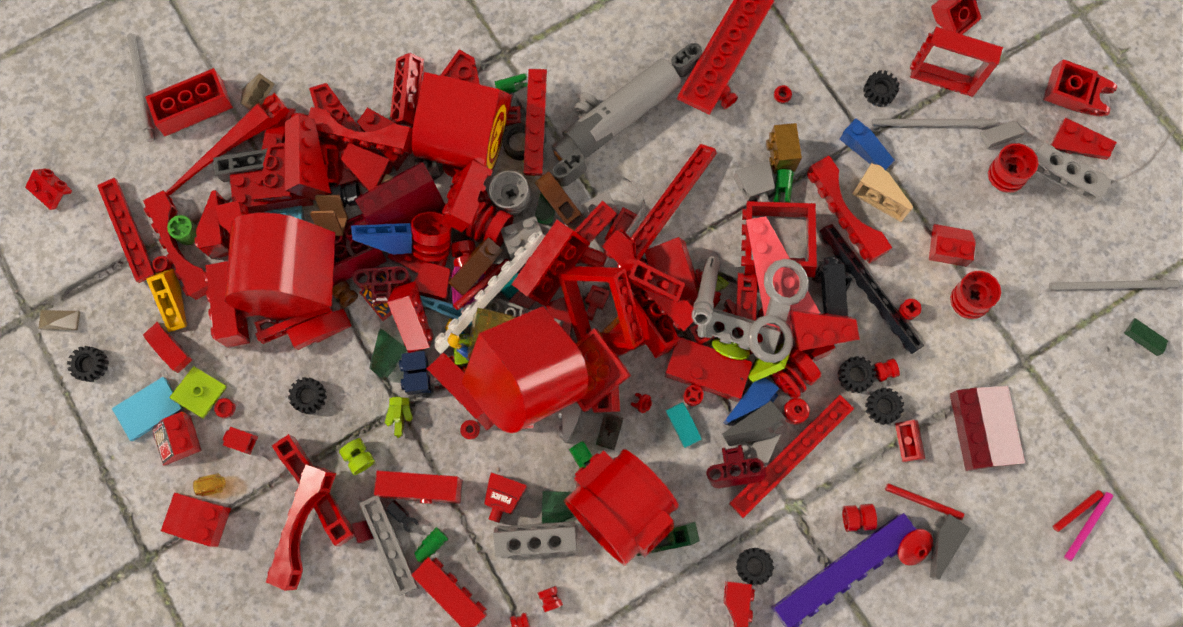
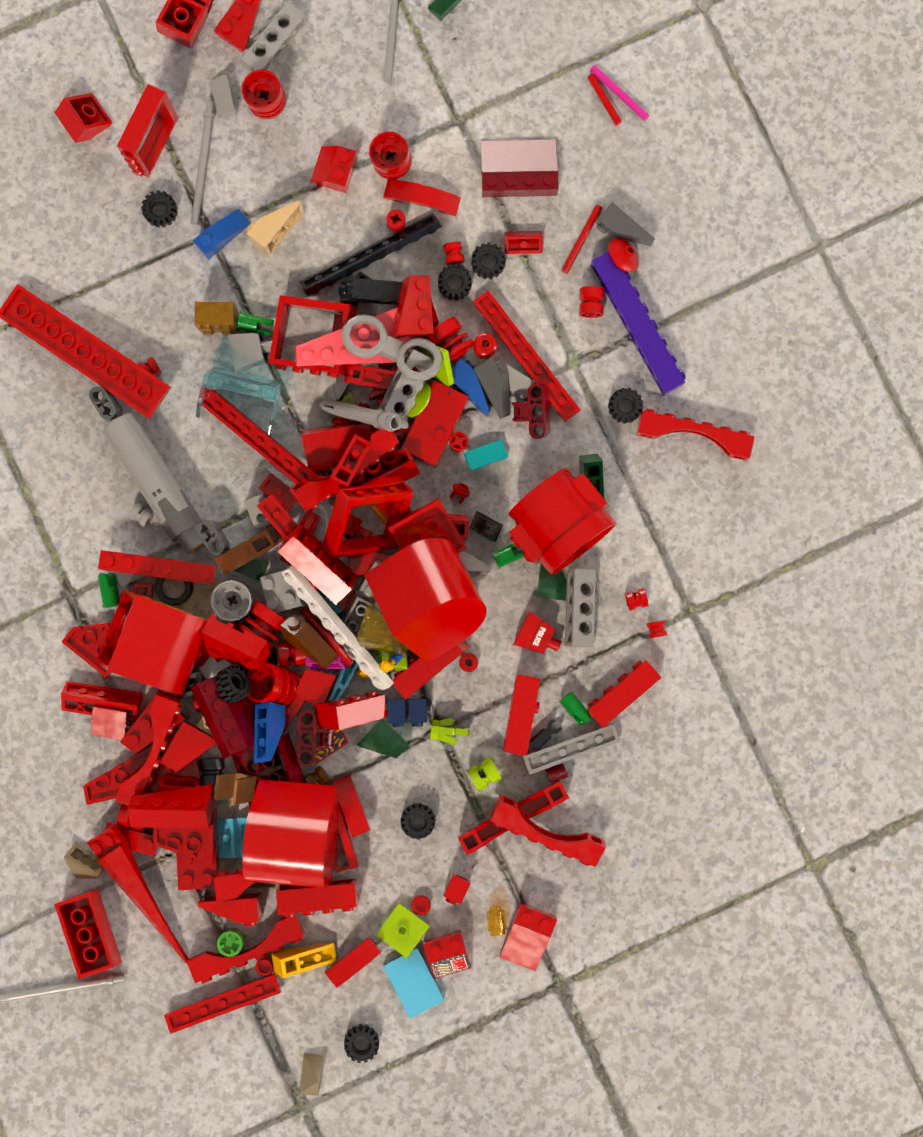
camera: 90 degrees left, 10 degrees up
red bracket [25,168,72,210] -> none
dark grey slope [213,148,268,183] -> none
red plate [774,85,792,103] -> none
red arch [807,155,892,264] -> none
none -> piece [90,705,128,740]
none -> clear light blue windscreen [196,367,282,435]
none -> black tyre [215,664,252,703]
none -> red slope [383,179,461,216]

